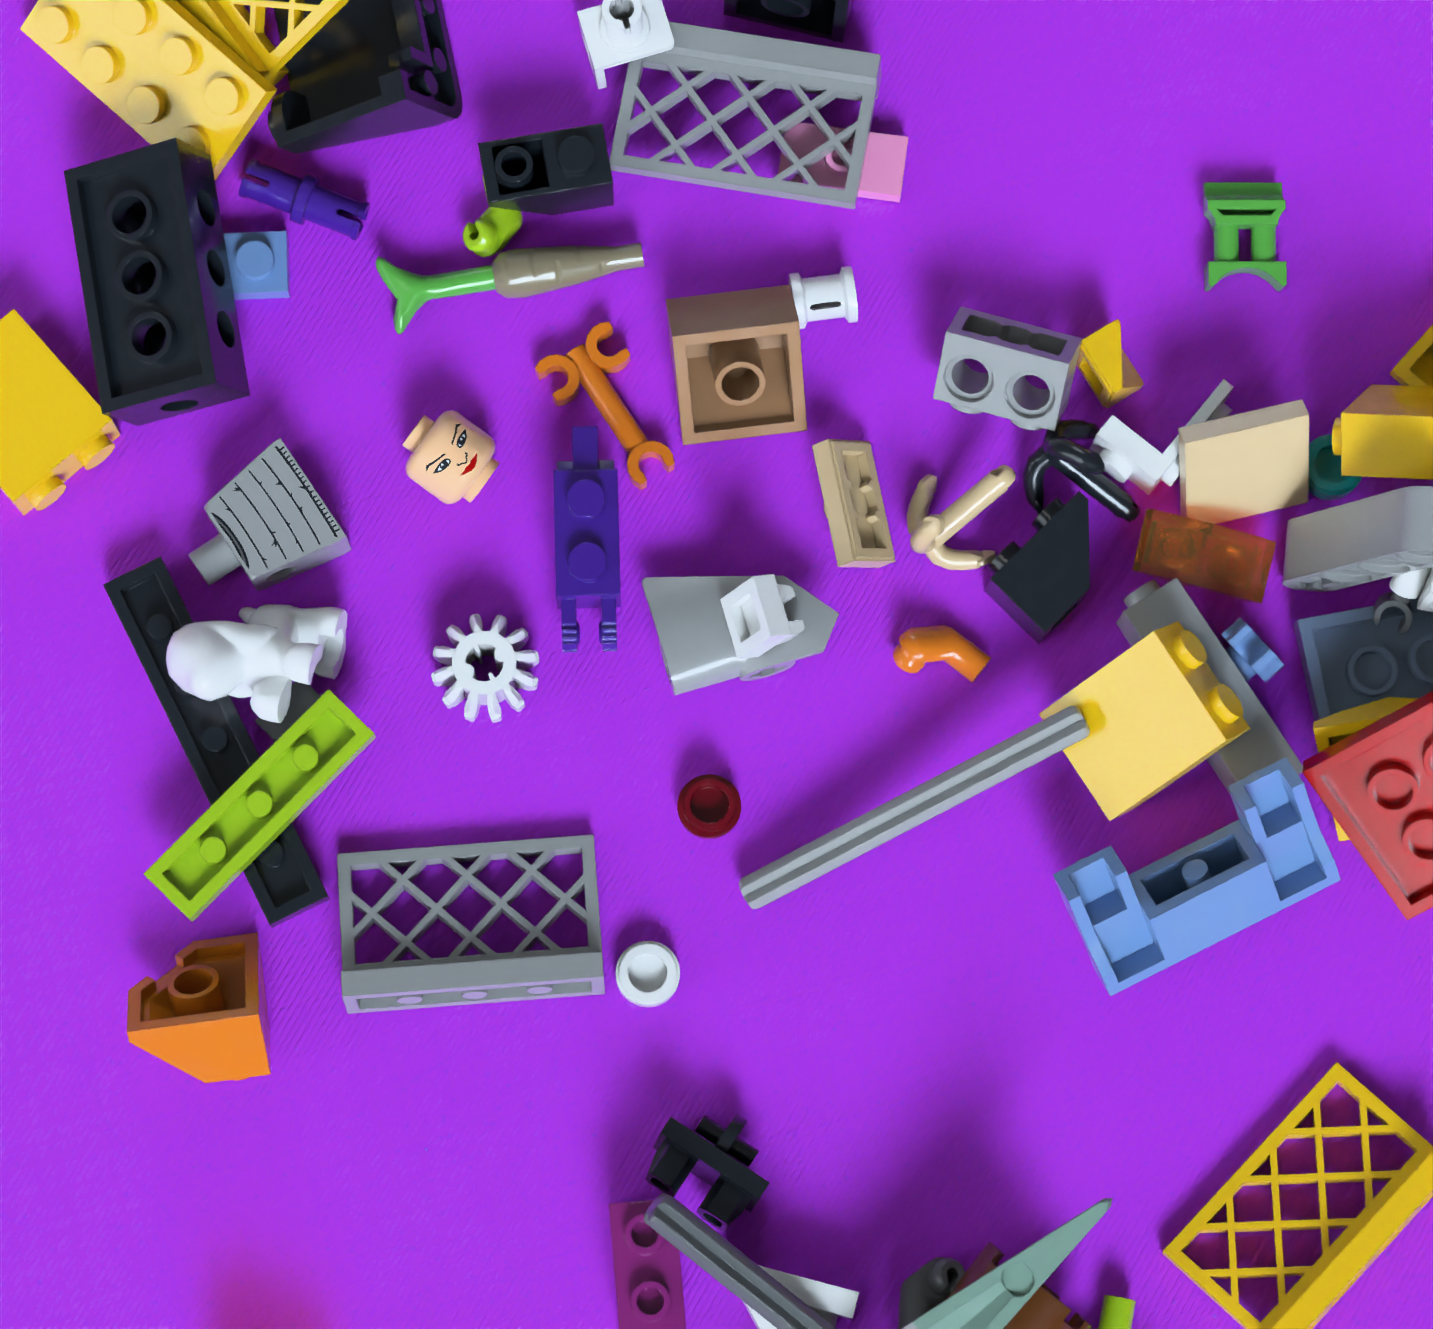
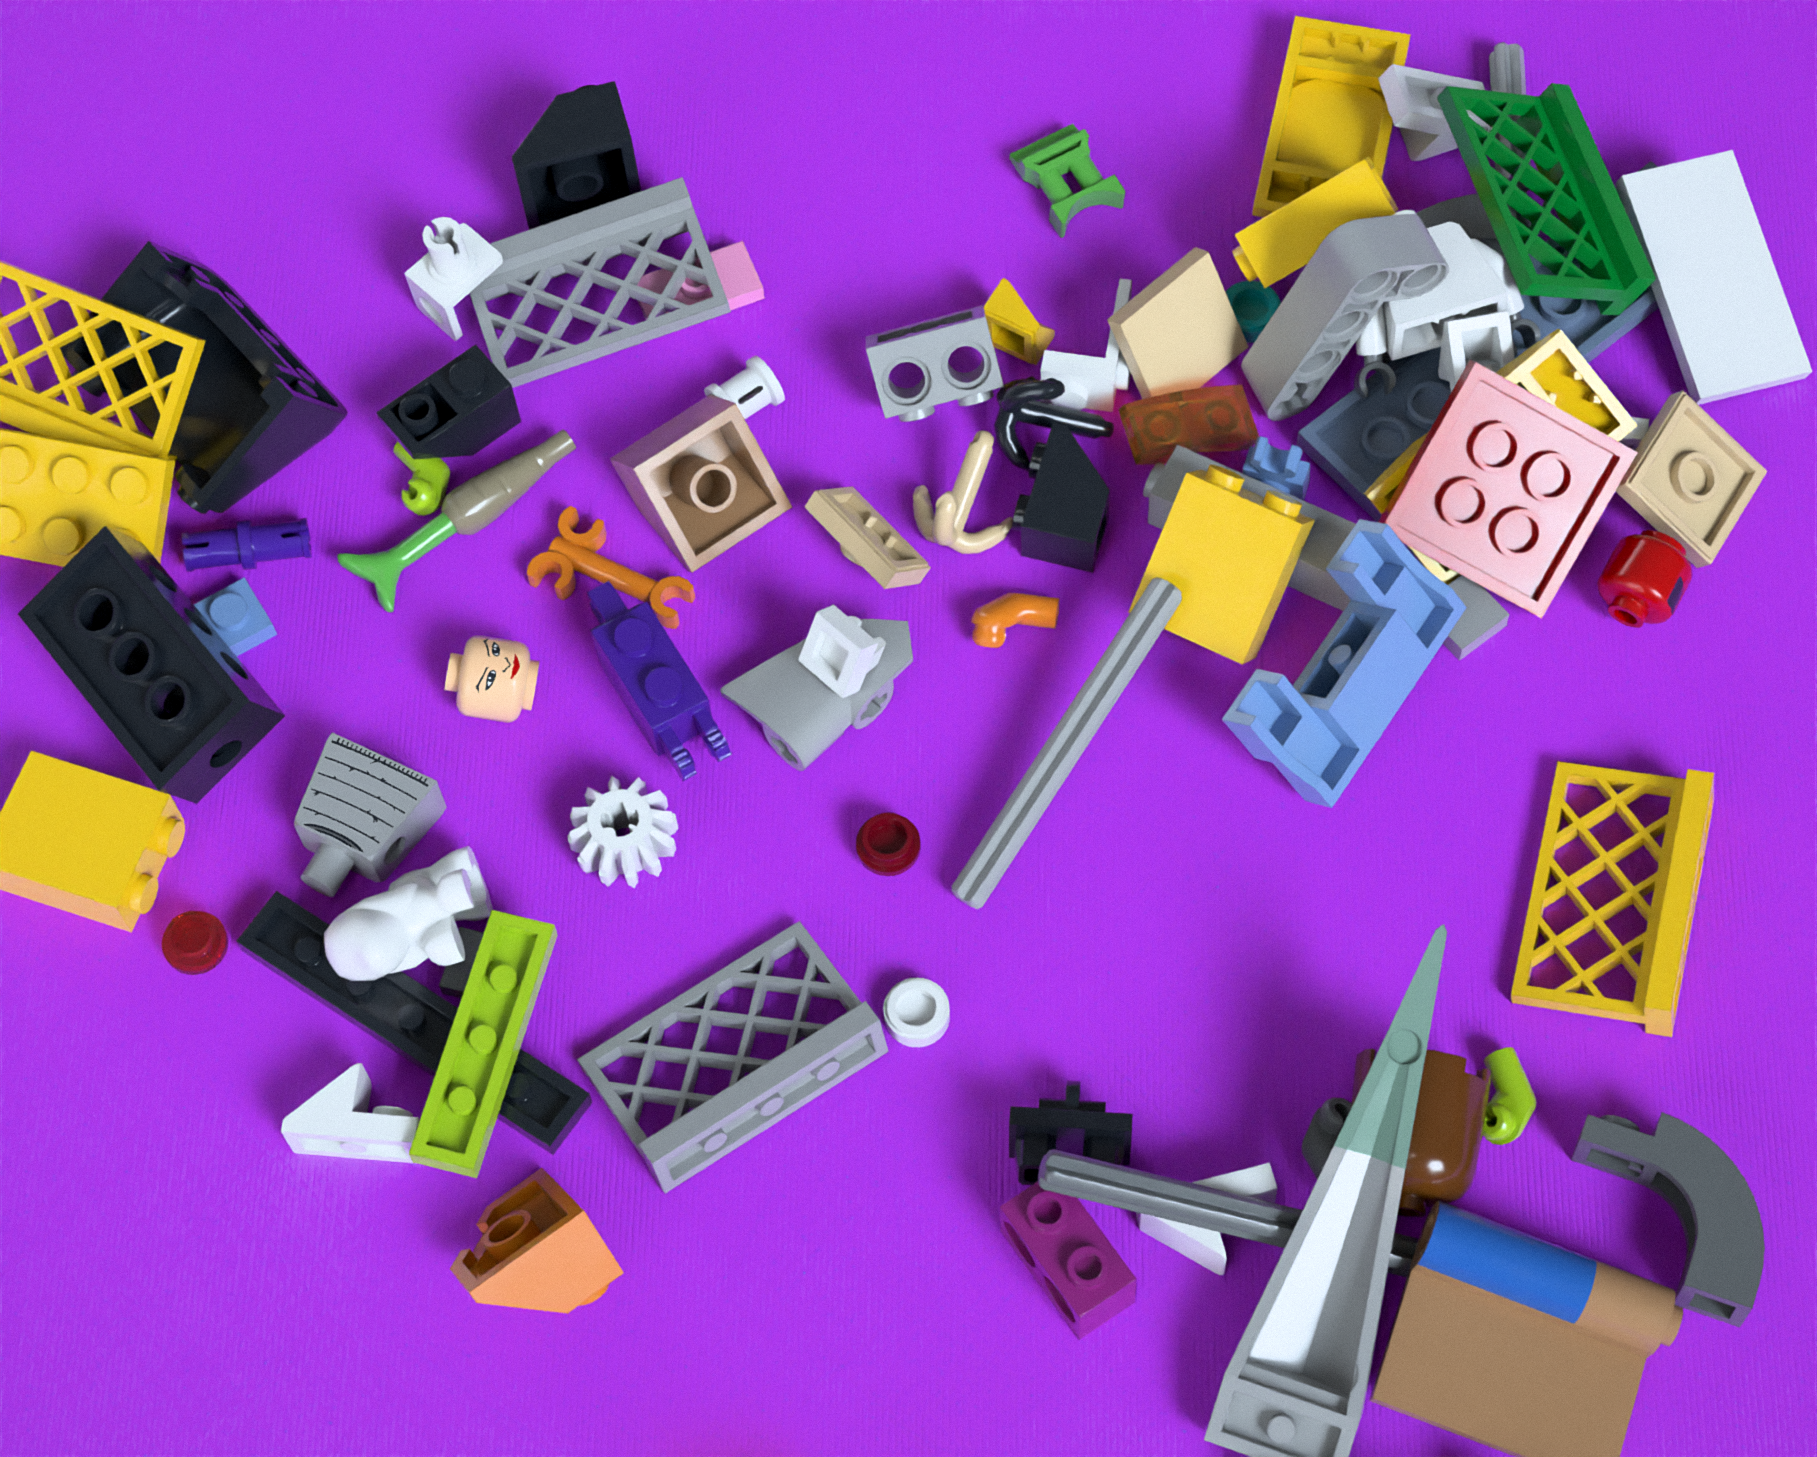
camera: 20 degrees left, 15 degrees down
none -> clear red plate [162,911,228,975]
none -> white slope [281,1063,420,1164]
none -> light grey tile [1443,575,1509,661]

